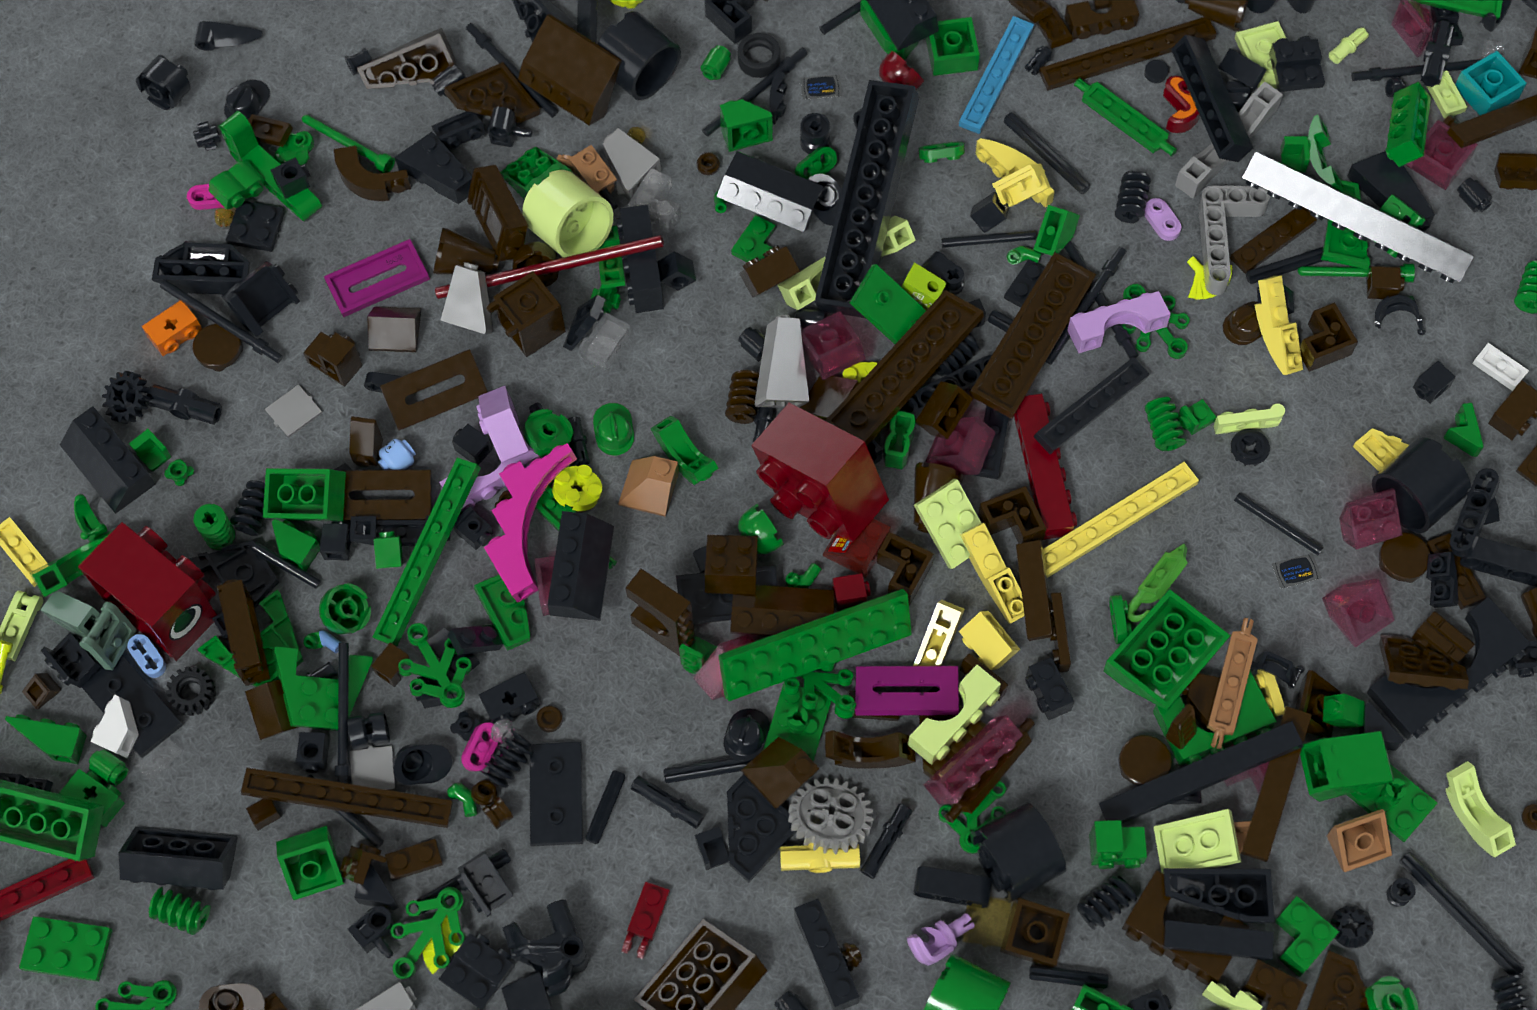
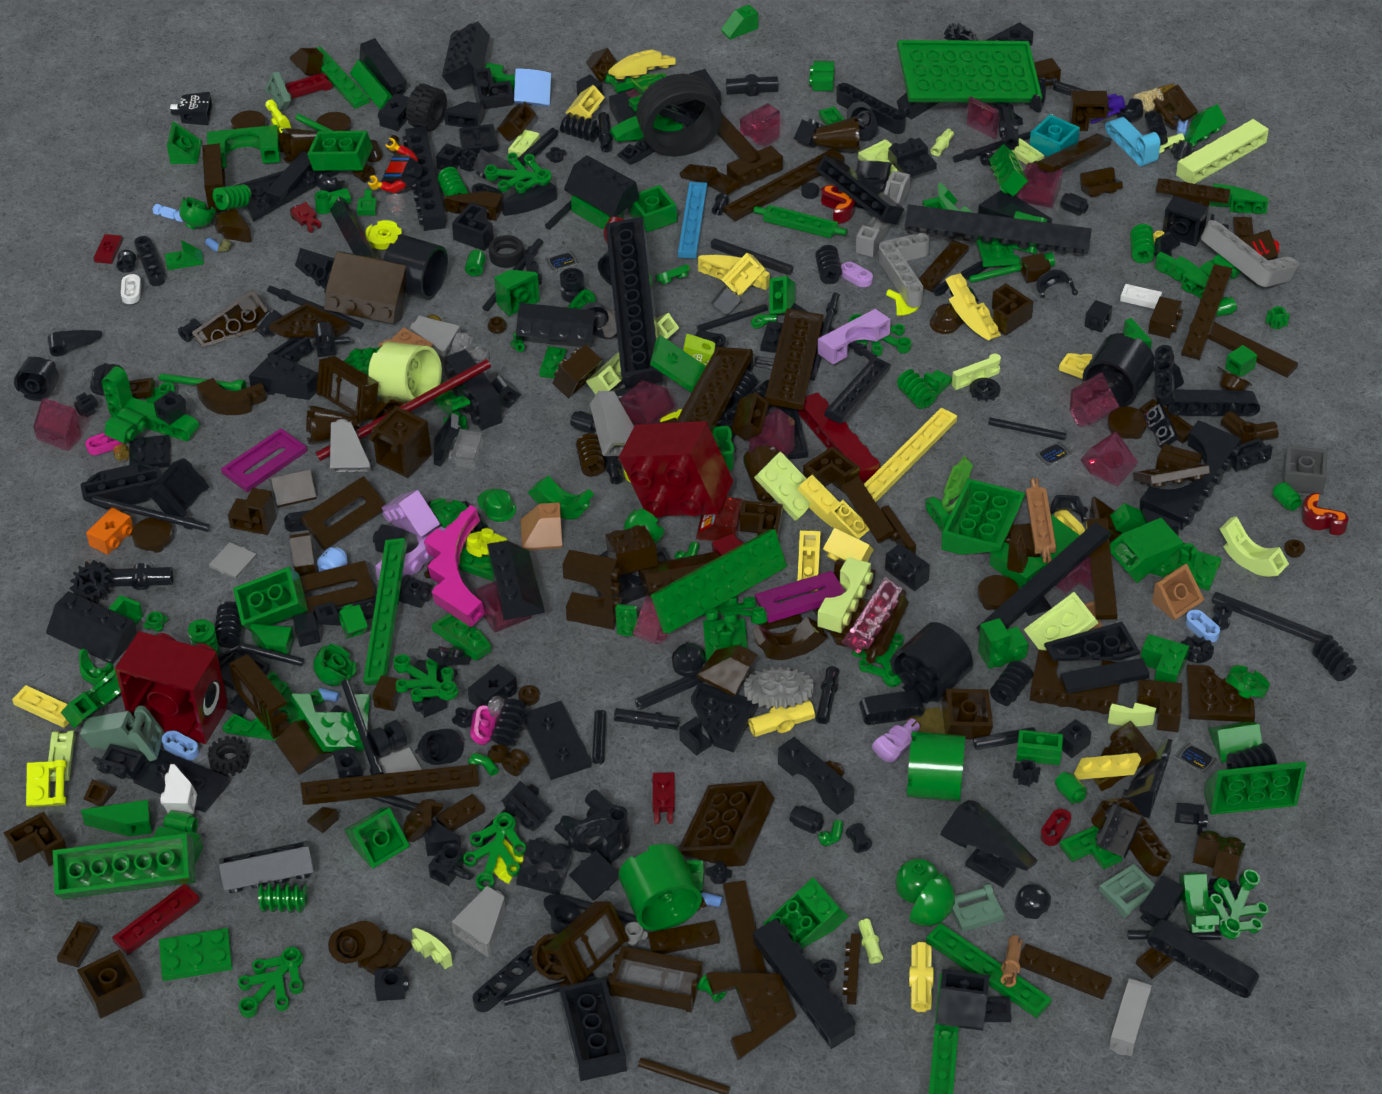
camera: 20 degrees left, 20 degrees down
none -> clear pink slope [33,398,82,452]
none -> light blue beam [1185,610,1220,642]

